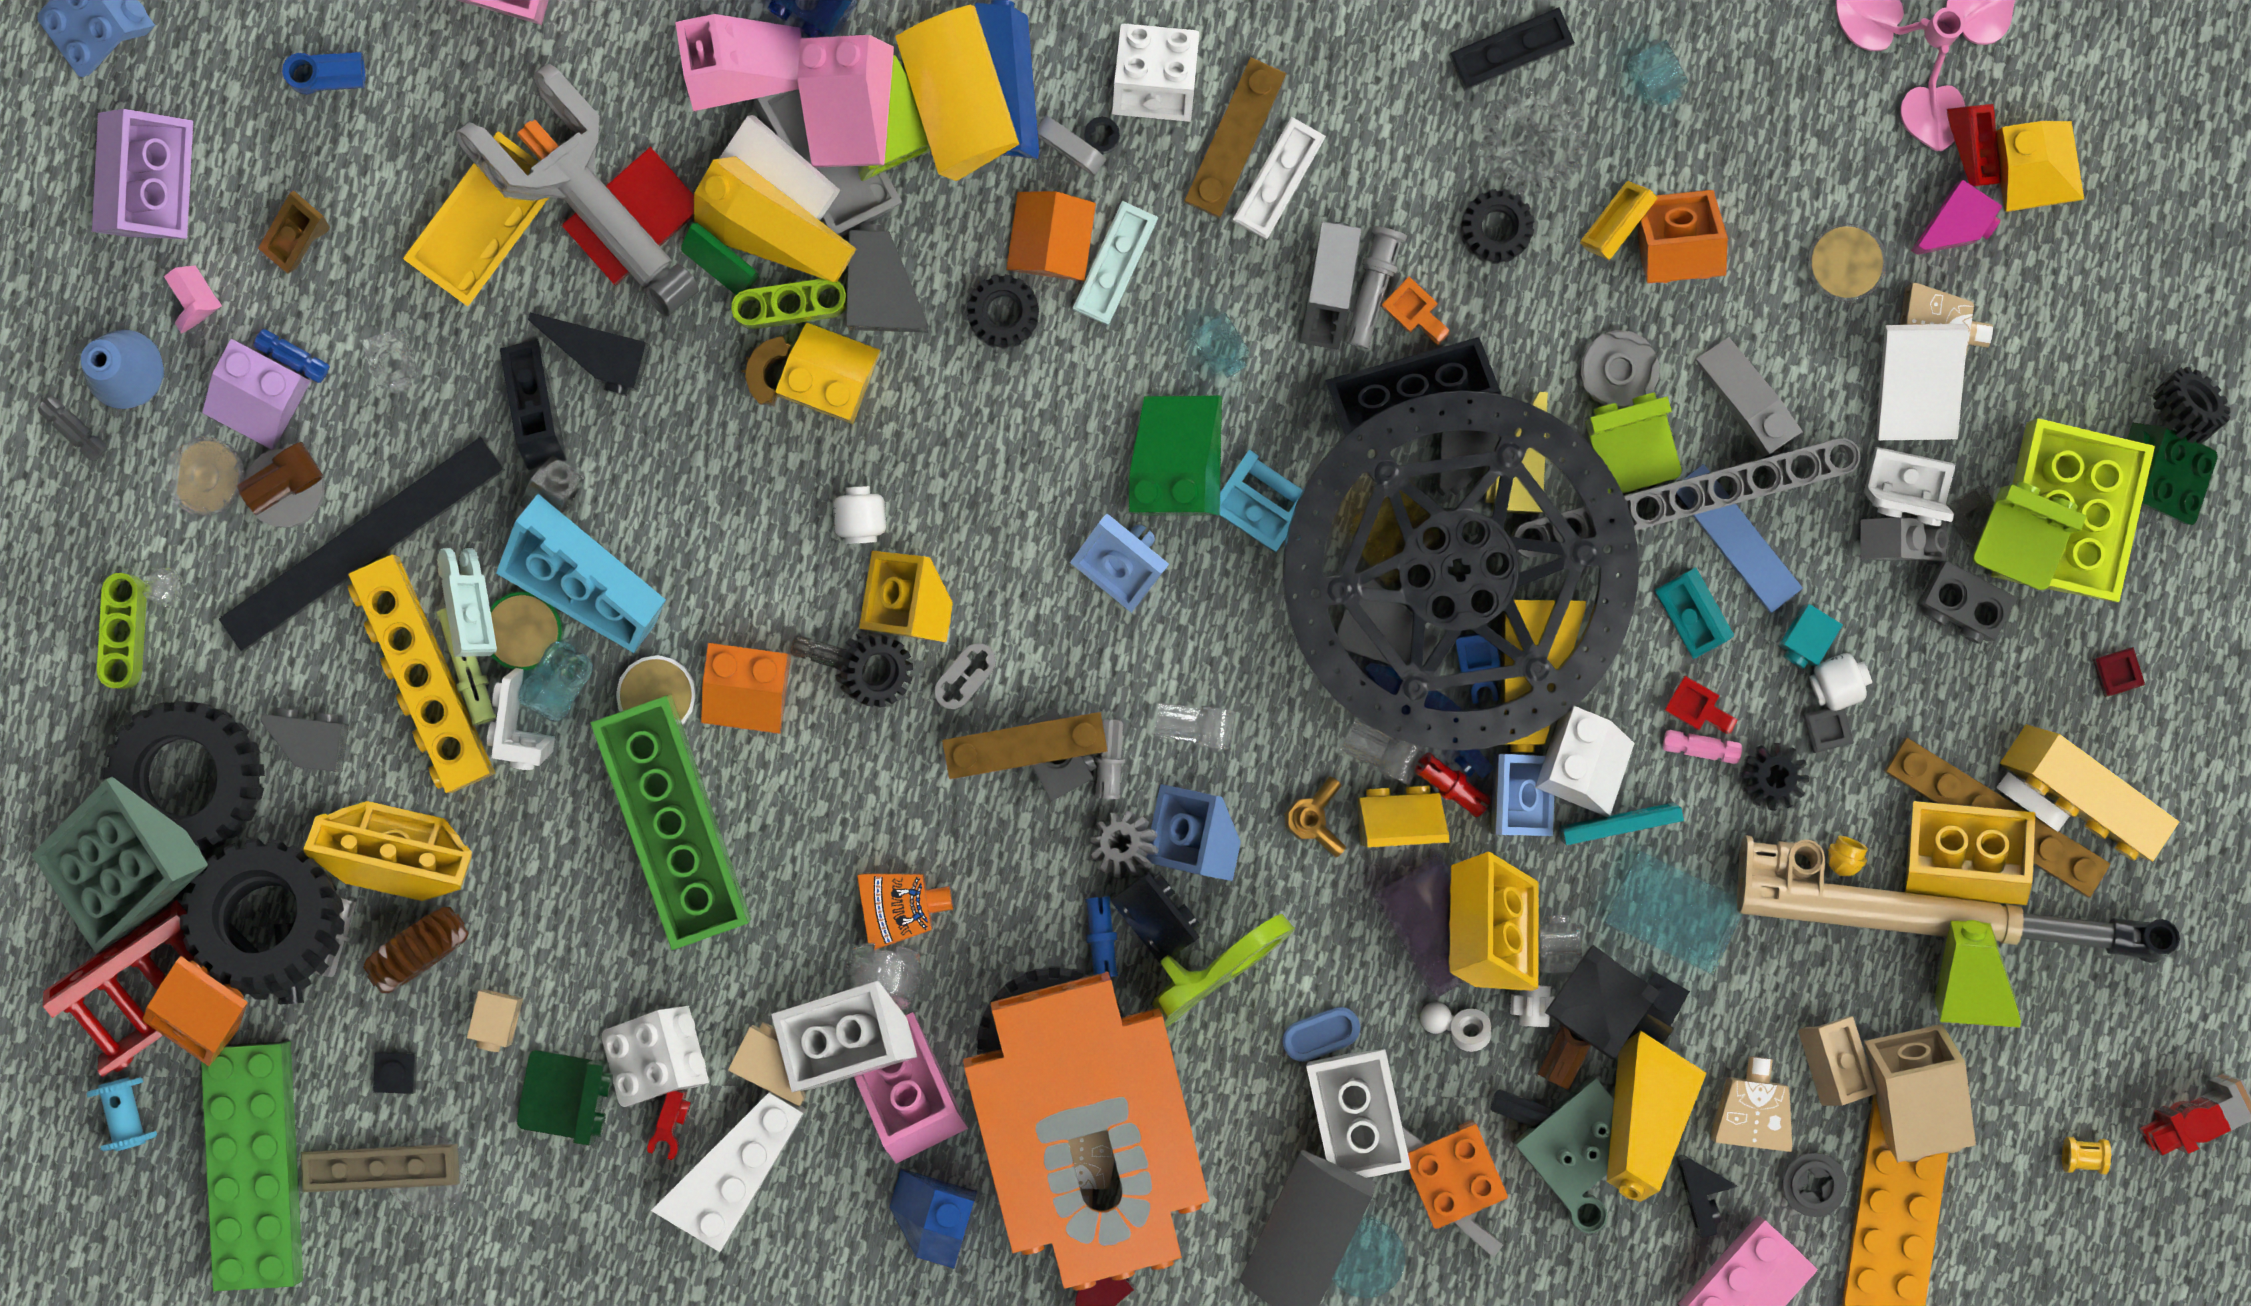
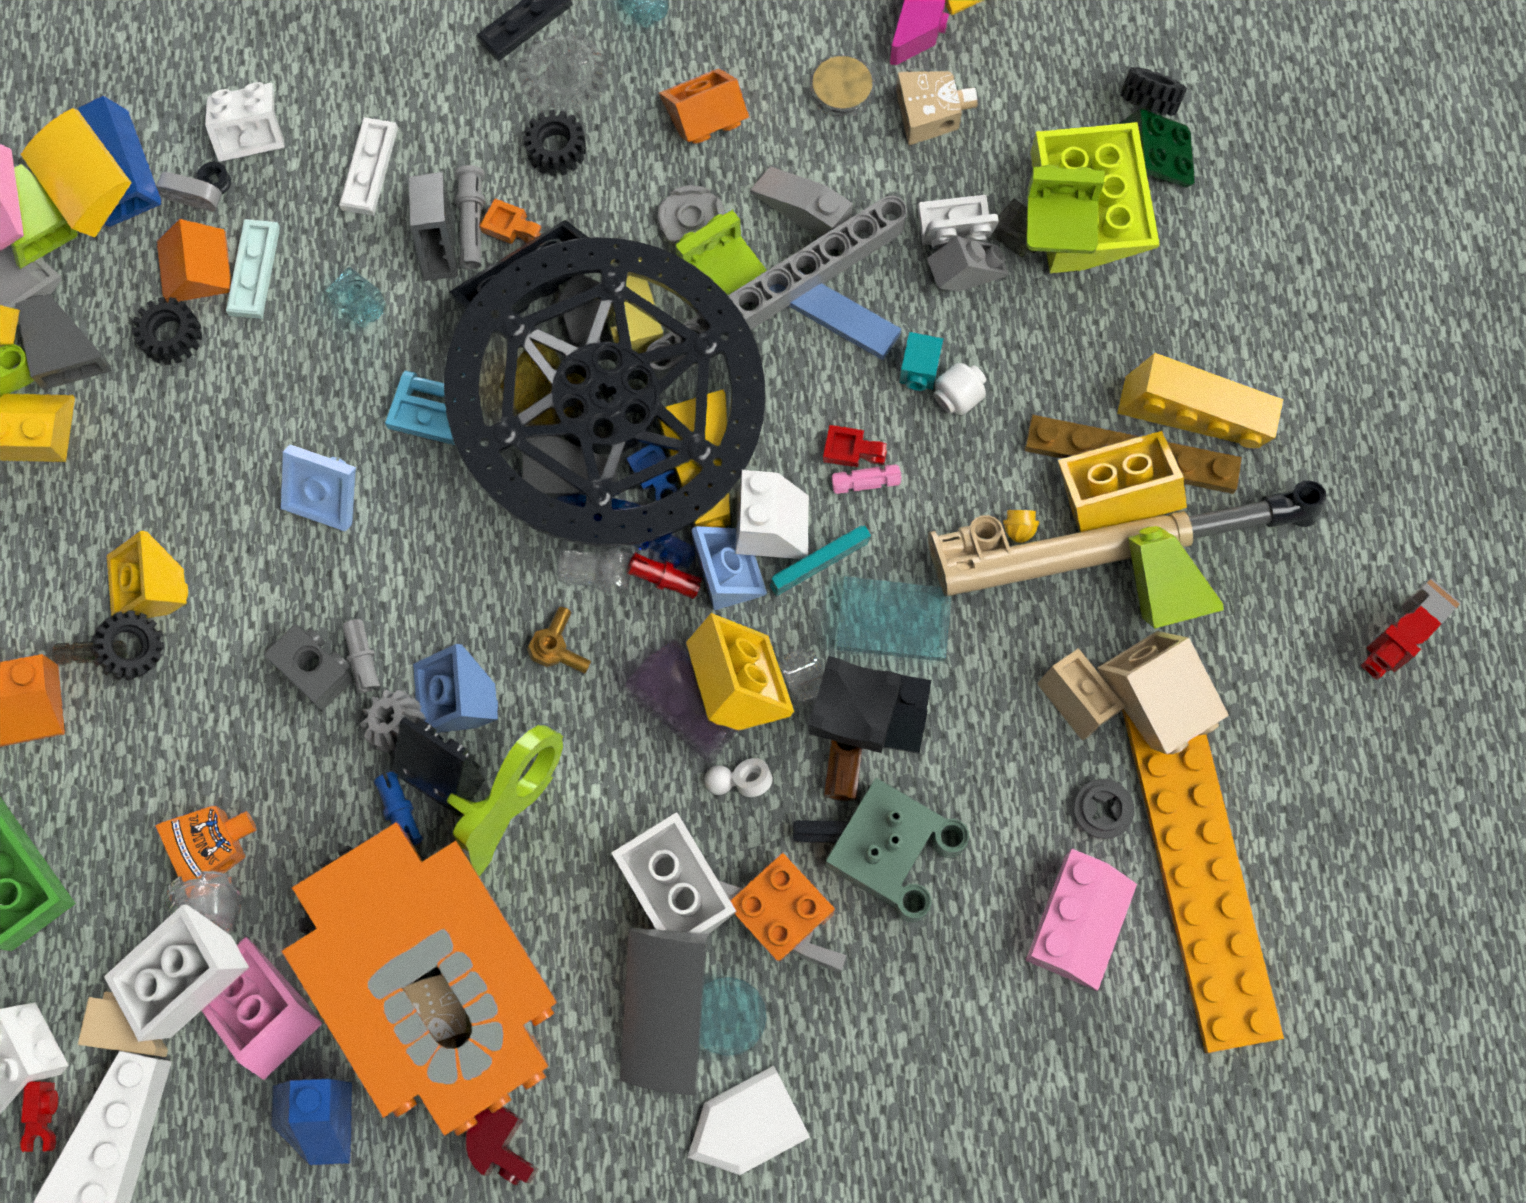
camera: 15 degrees left, 15 degrees down
white head [833,486,886,544] -> none
light grey beam [935,643,996,710] -> none
pearl gold plate [942,712,1108,780] -> none
green slope [1129,395,1222,516] -> none
clear piece [1154,703,1236,751] -> none
pearl gold plate [1184,57,1287,219] -> none
medium blue tile [1282,1007,1360,1062] -> none
yellow slope [1357,785,1449,847] -> none
white gear [1510,985,1555,1027] -> none
yellow tile [1580,181,1658,260] -> none
yellow slope [1606,1031,1706,1203] -> none
teal slope [1654,567,1734,659] -> none
black slope [1676,1155,1738,1238] -> none
tan torso [1710,1056,1792,1152] -> none
black gear [1740,743,1809,811] -> none
dark grey tile [1803,708,1854,753] -> none
white tile [1876,324,1968,440] -> none
dark grey brick [1917,561,2017,644] -> none
white beam [1996,772,2070,832] -> none
yellow bush [2062,1137,2111,1175] -> none
dark red tile [2093,647,2145,697] -> none

